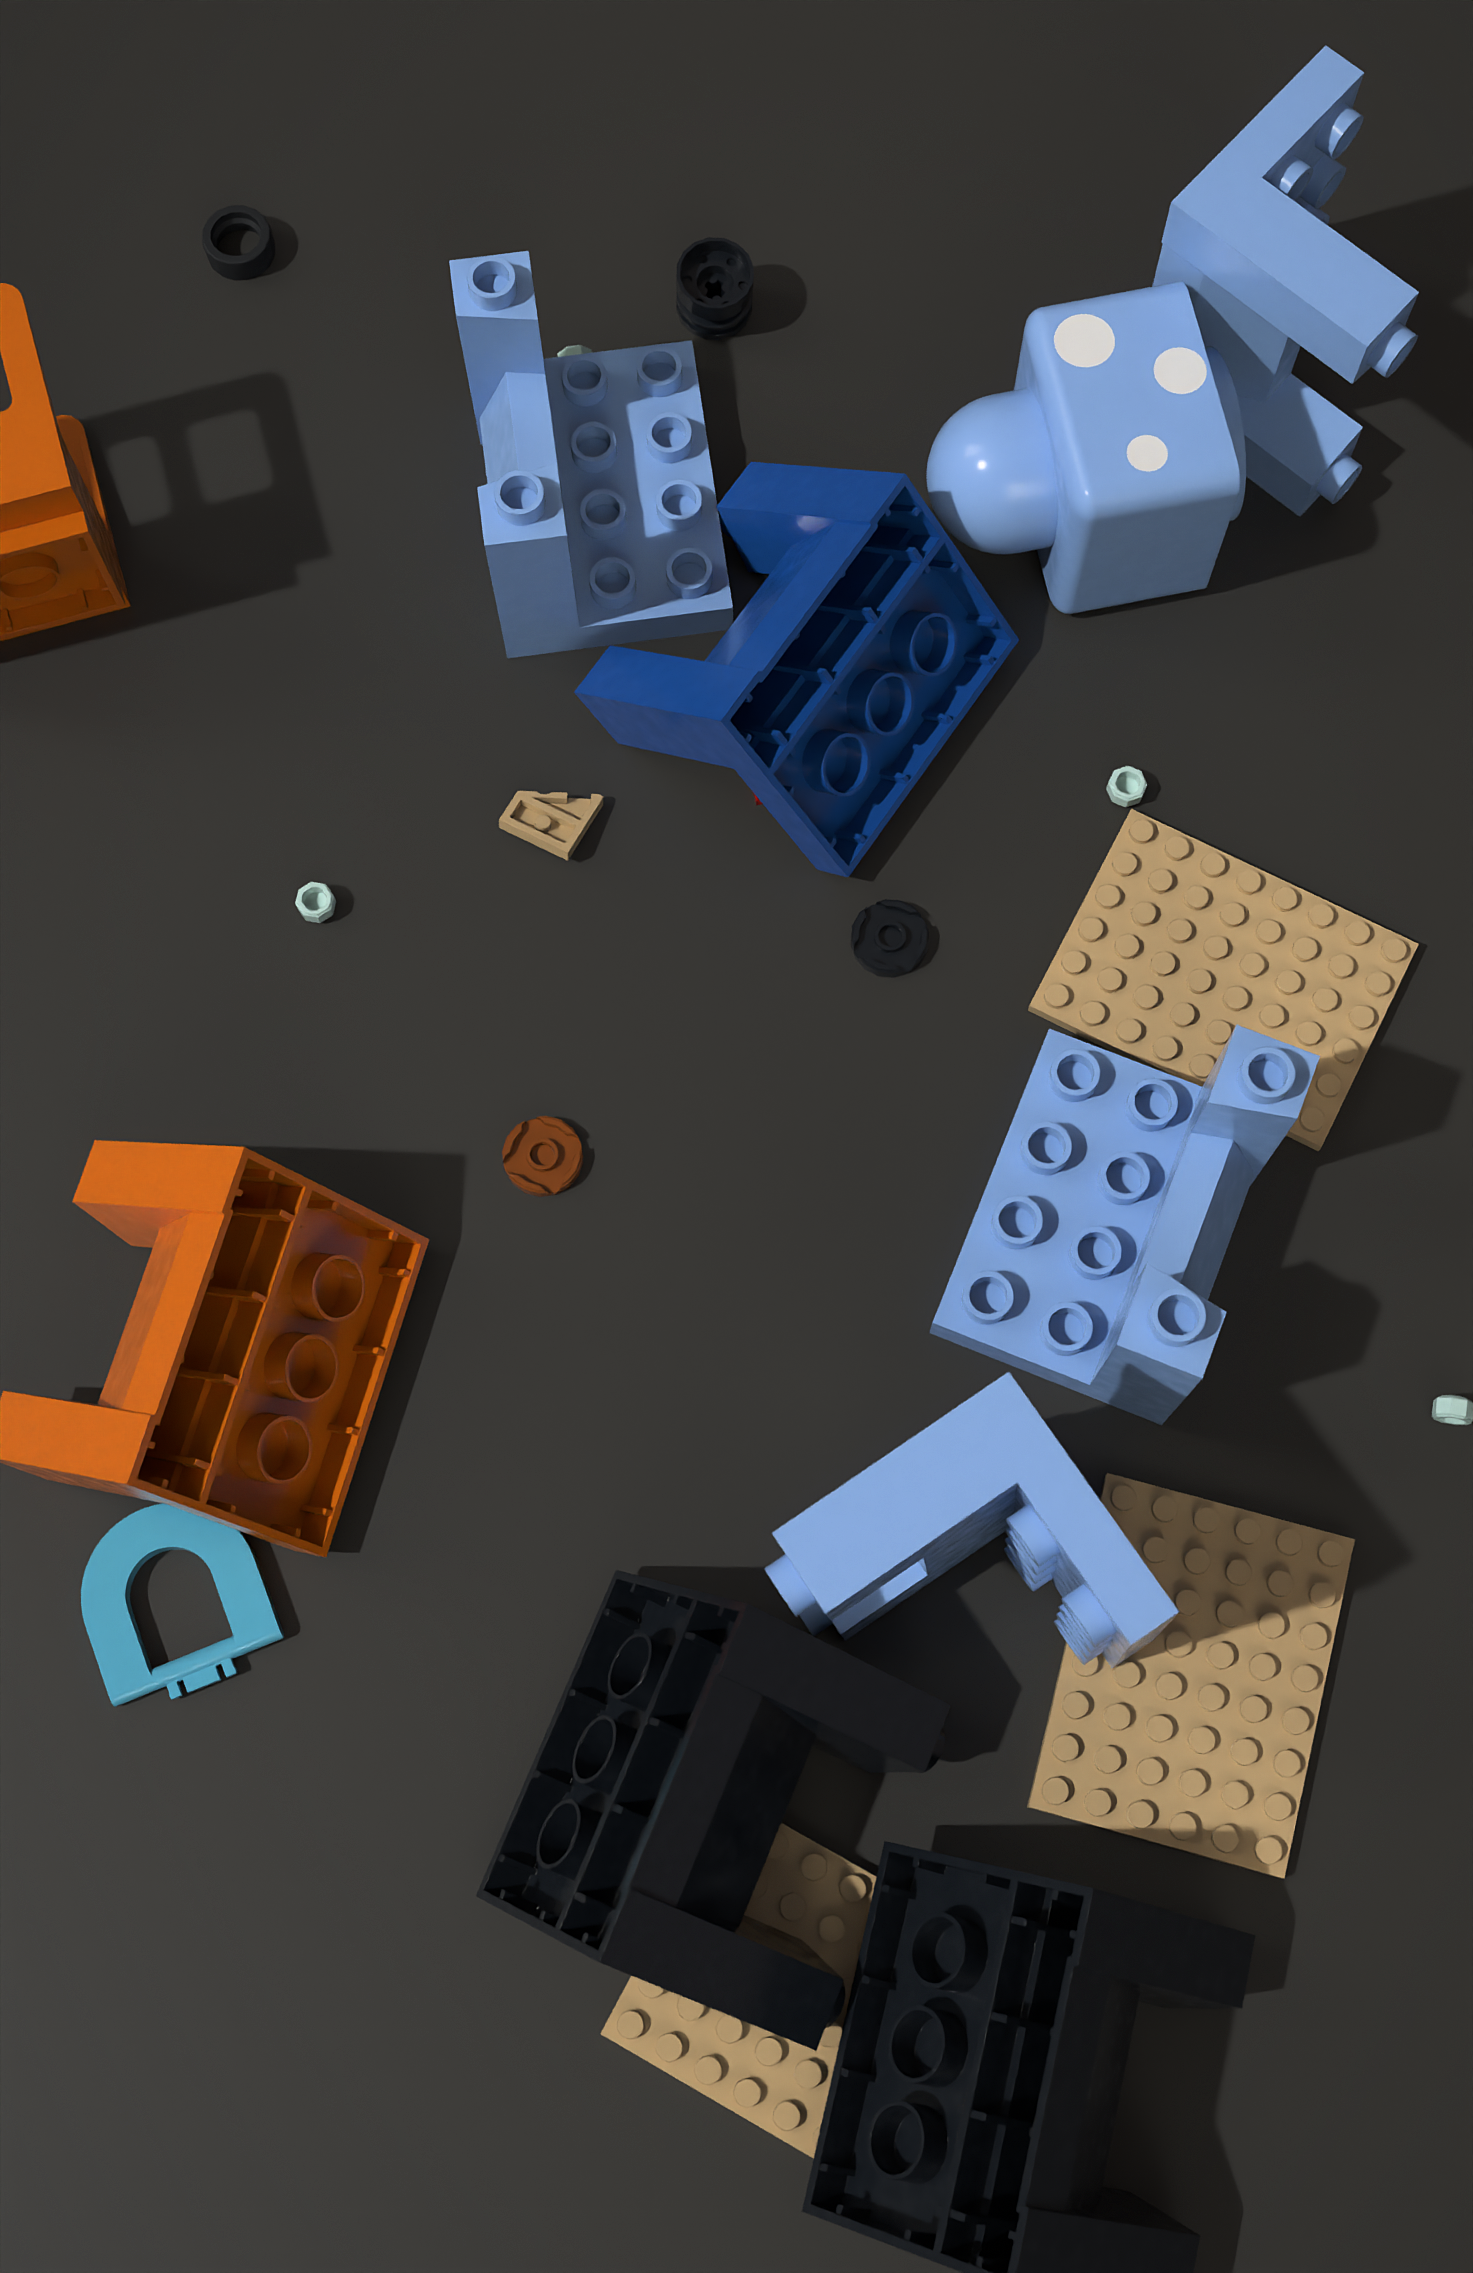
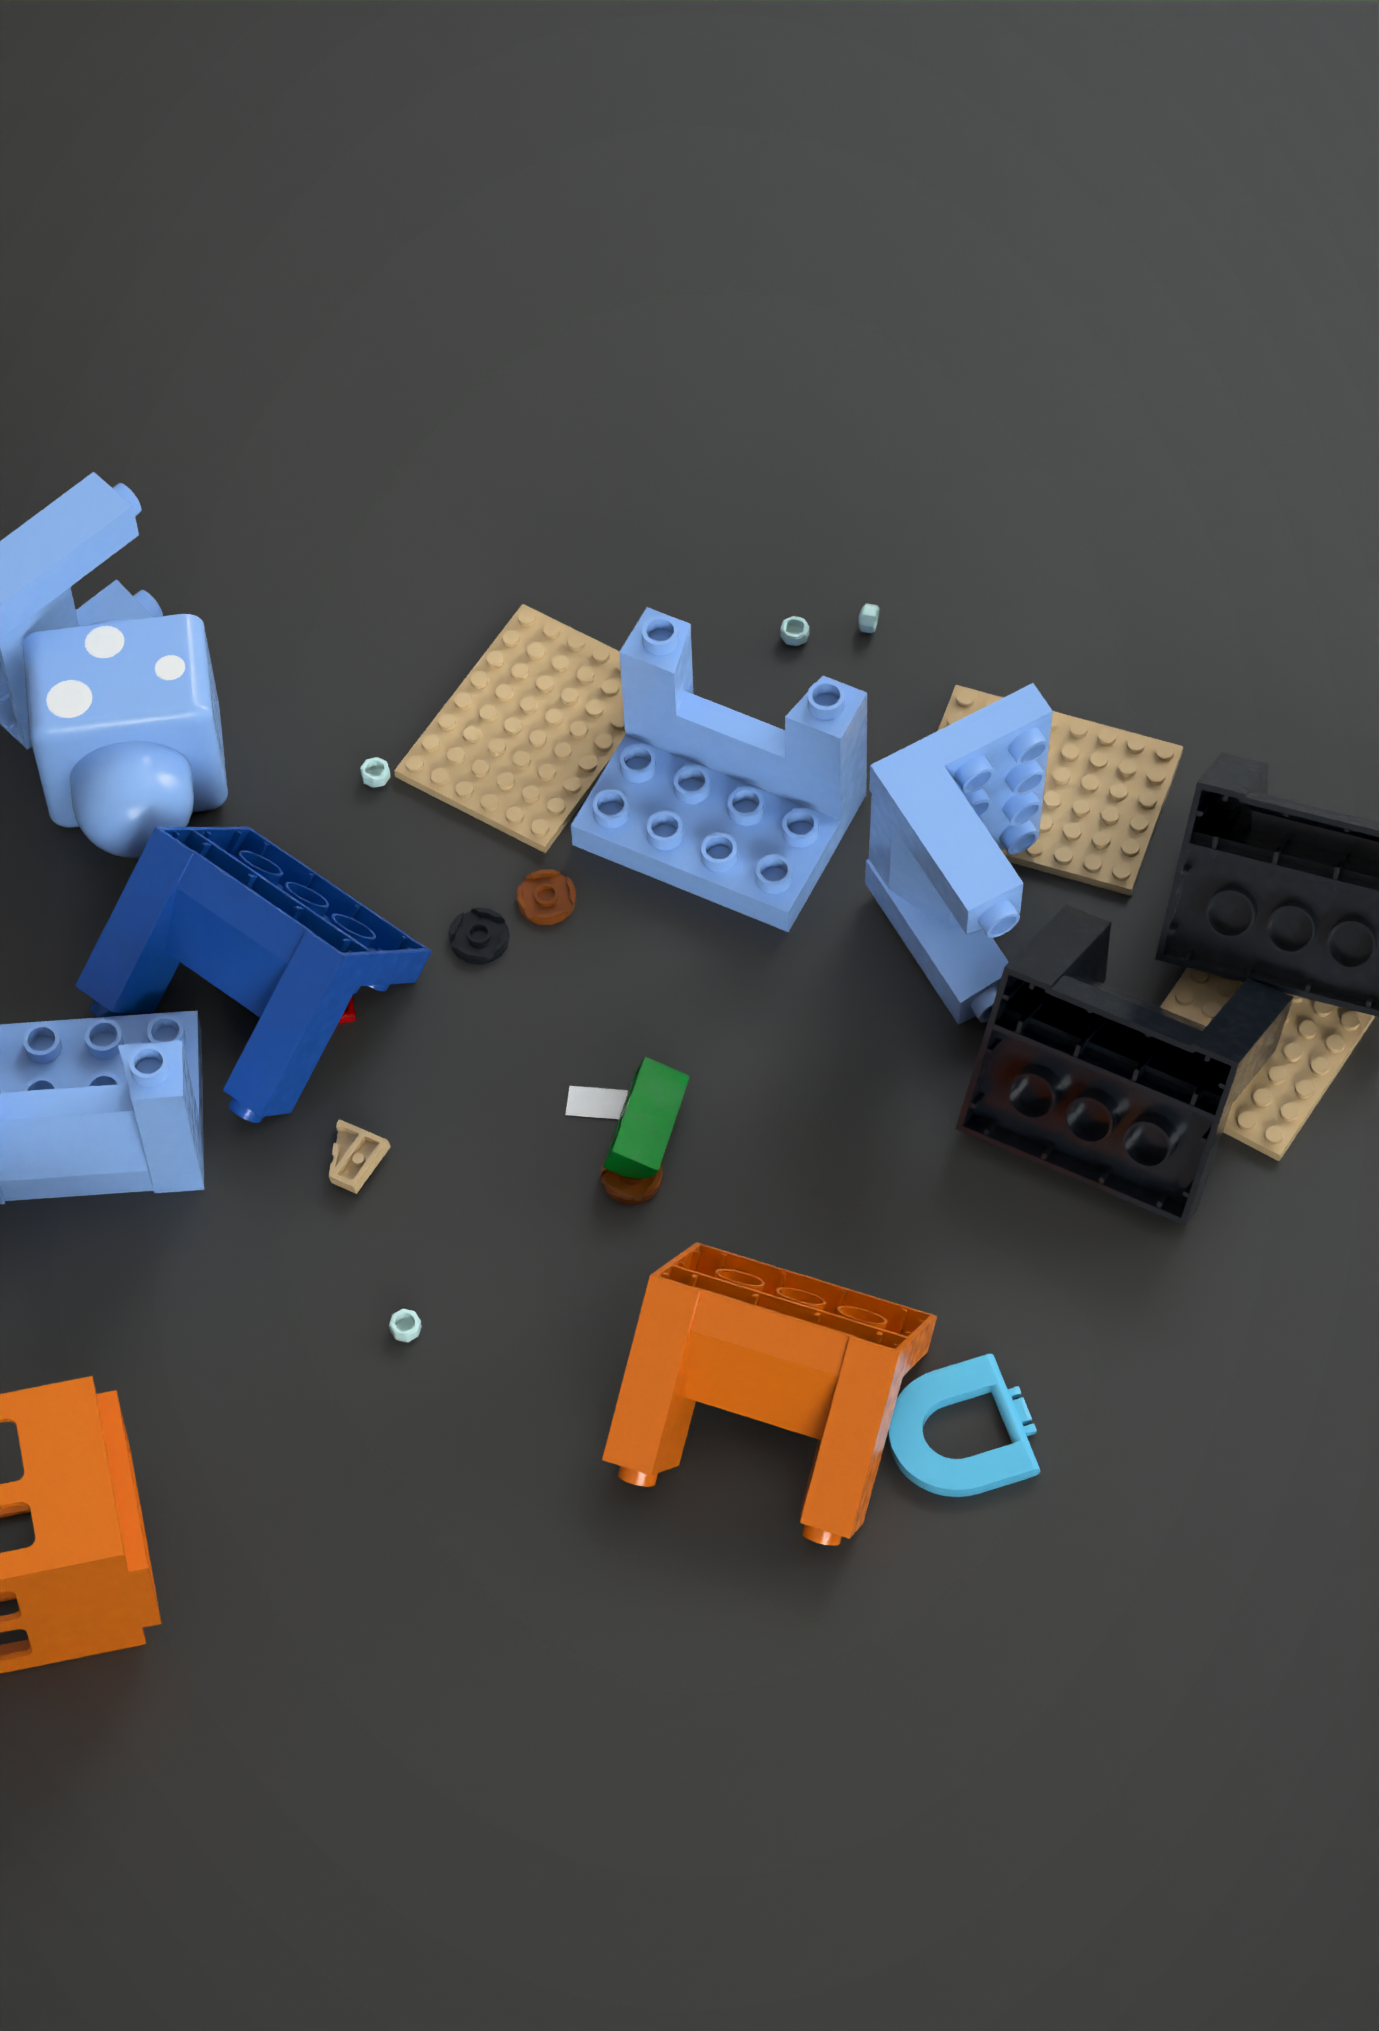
camera: 85 degrees left, 15 degrees down
none -> dark orange tile [516,869,576,925]
none -> white sticker [565,1086,628,1119]
none -> green brick [602,1057,690,1179]
none -> light aqua tile [780,616,809,646]

